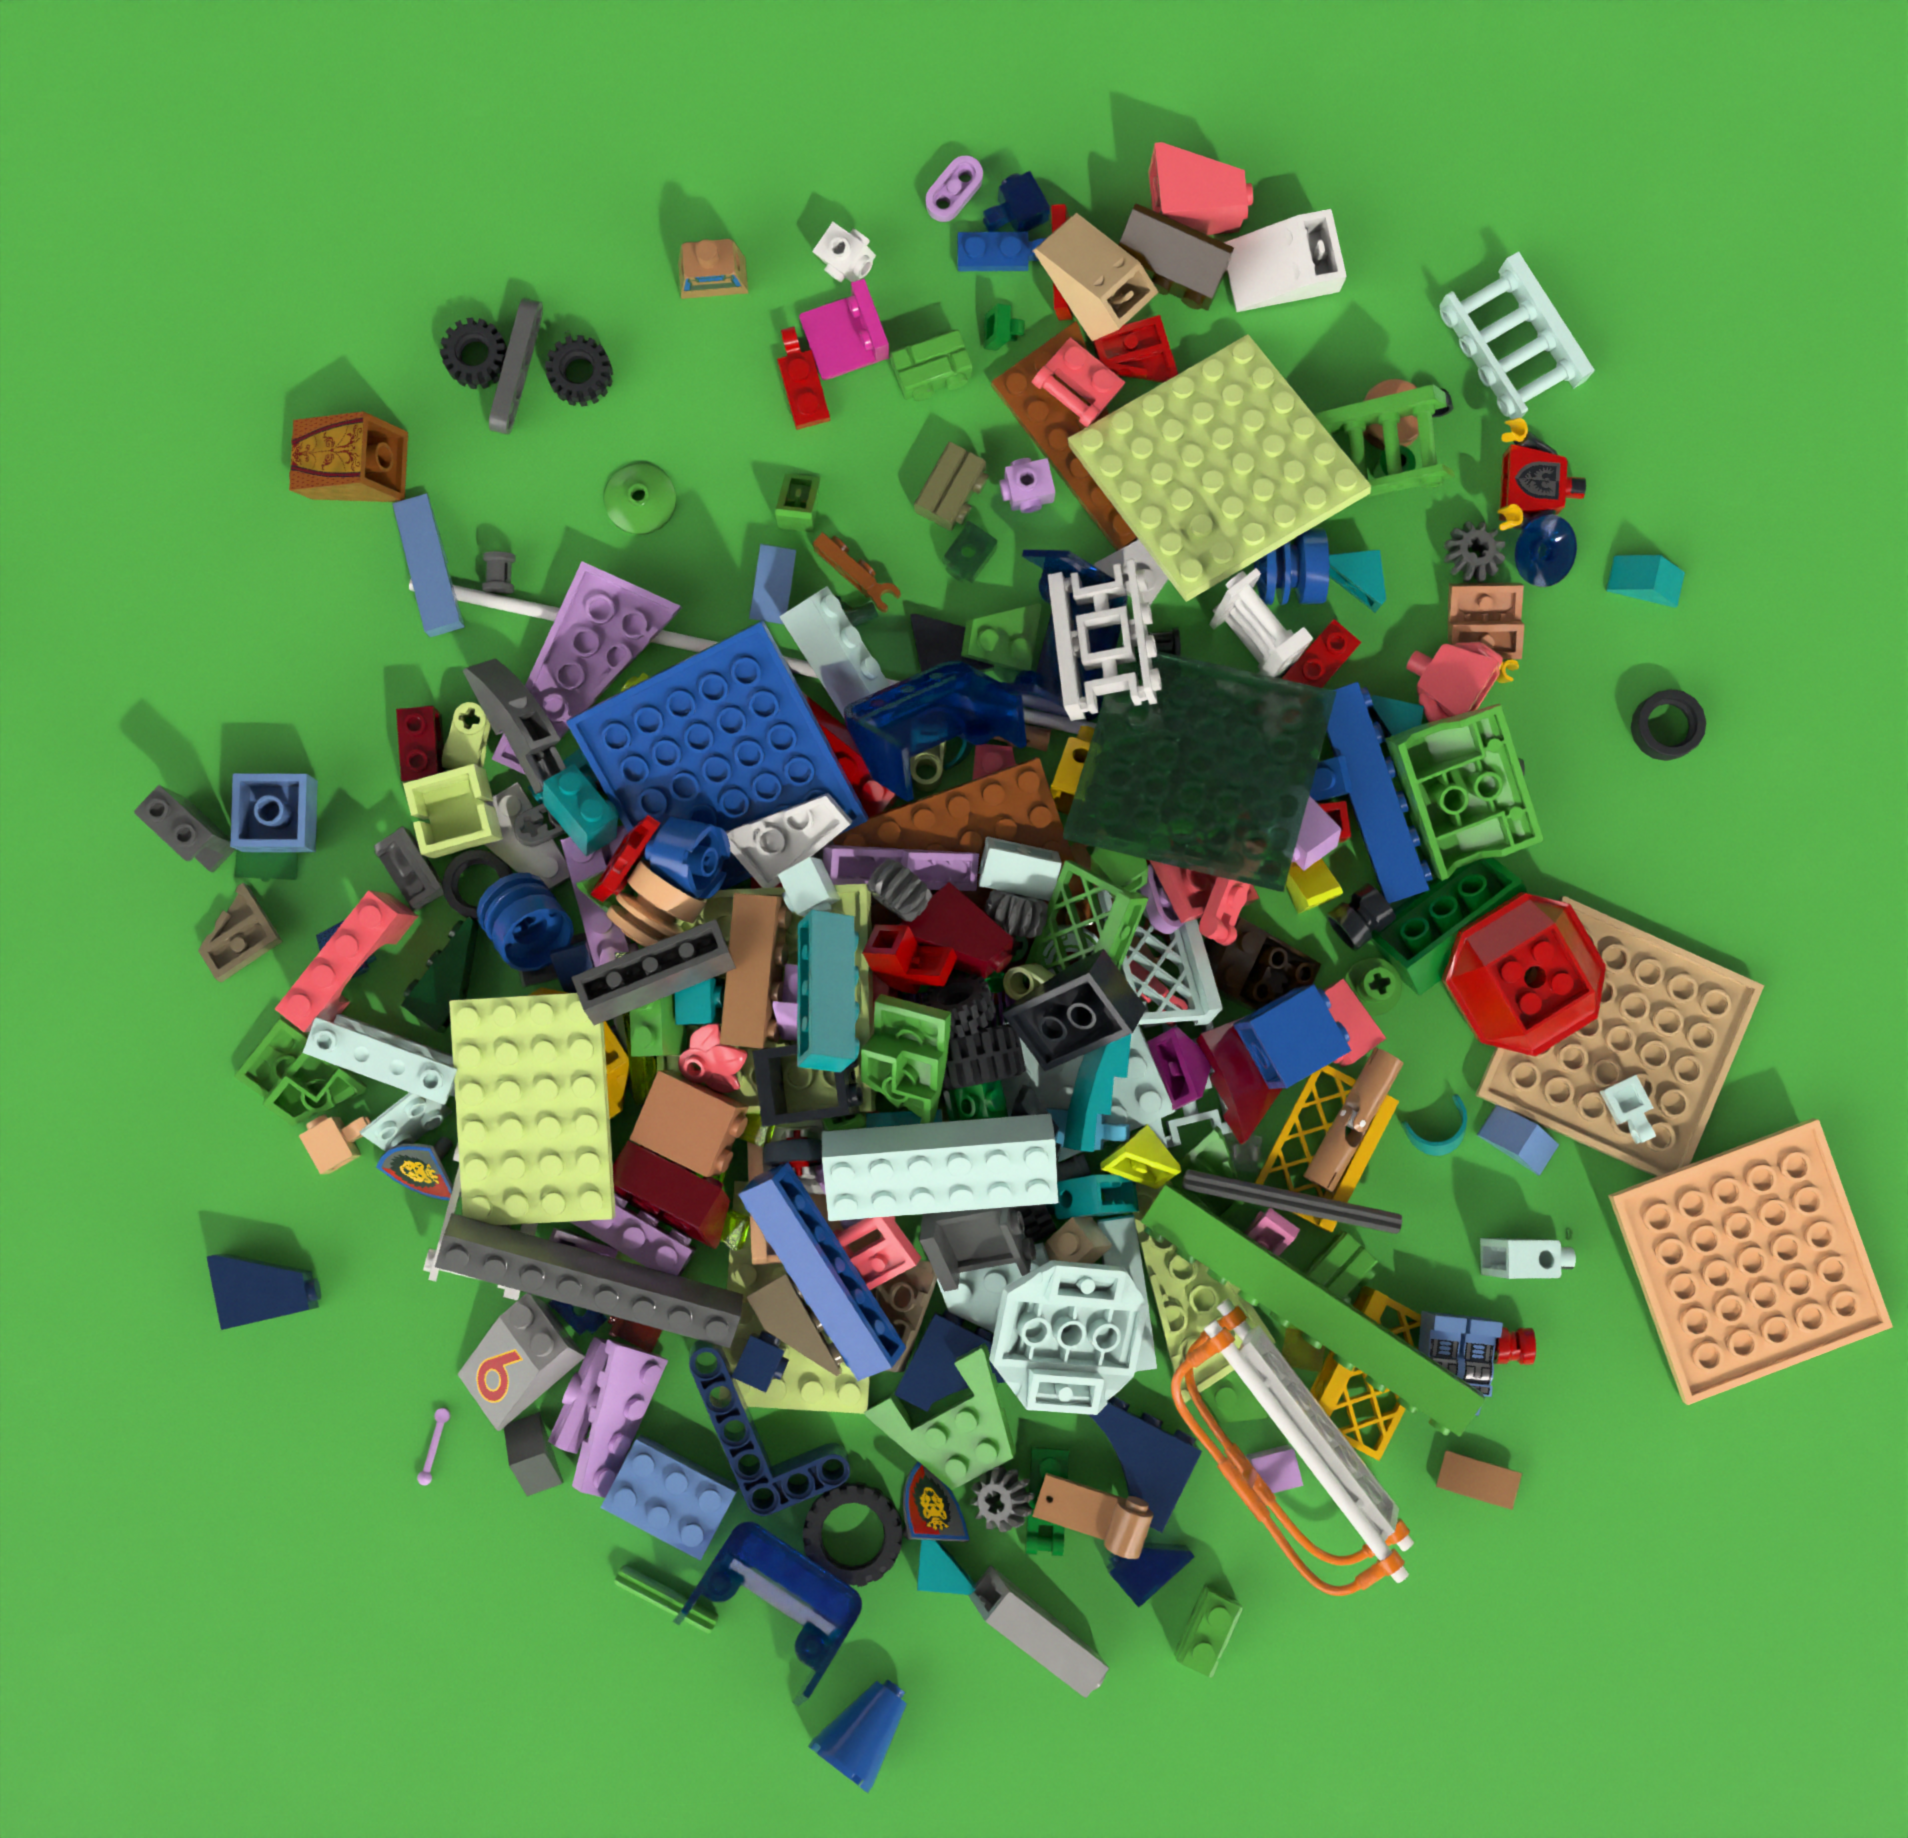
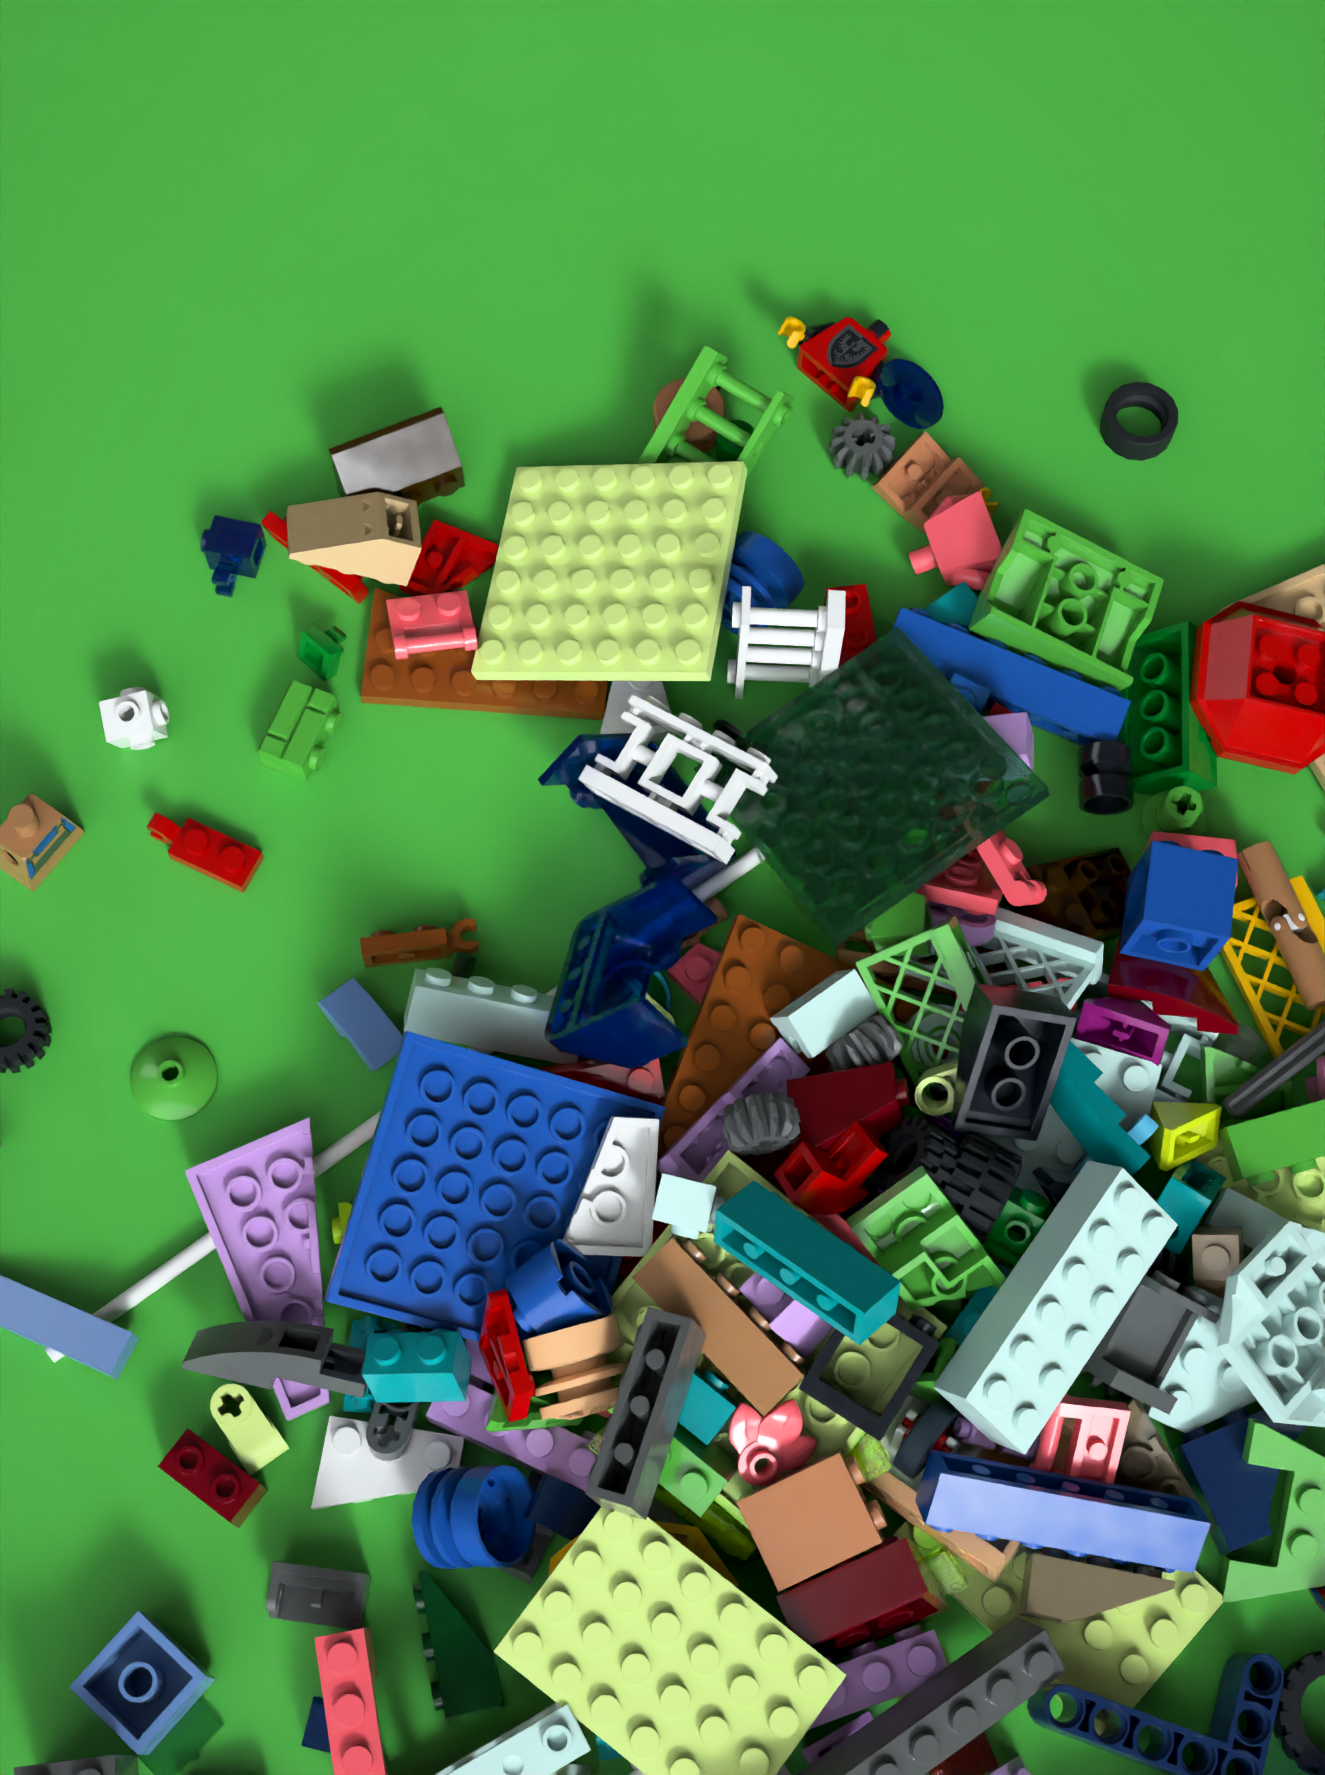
camera: 45 degrees left, 15 degrees down
yellowish green piece [403,764,503,858] -> none
black tyre [442,849,513,920] -> none
dark grey bush [482,551,516,594] -> none
dark blue brick [732,1330,789,1393] -> none
bright green slope [775,473,820,533] -> none
dark pink bracket [799,278,889,381] -> none
black wing [910,614,994,684] -> none
olive brick [914,442,989,531] -> none
lavender plate [926,156,983,222] -> none
clear green brick [943,520,998,584] -> none
blue plate [958,232,1046,271] -> none
bright green wing [961,603,1042,673] -> none
lavender brick [999,458,1055,513] -> none
yellow torso [1050,726,1103,818] -> none
coral slope [1148,142,1253,235] -> none
white slope [1224,209,1347,312] -> none
neon yellow slope [1282,858,1343,914] -> none
teal slope [1329,550,1386,613] -> none
light aqua fence [1439,251,1595,419] -> none
teal slope [1606,555,1685,608] -> none

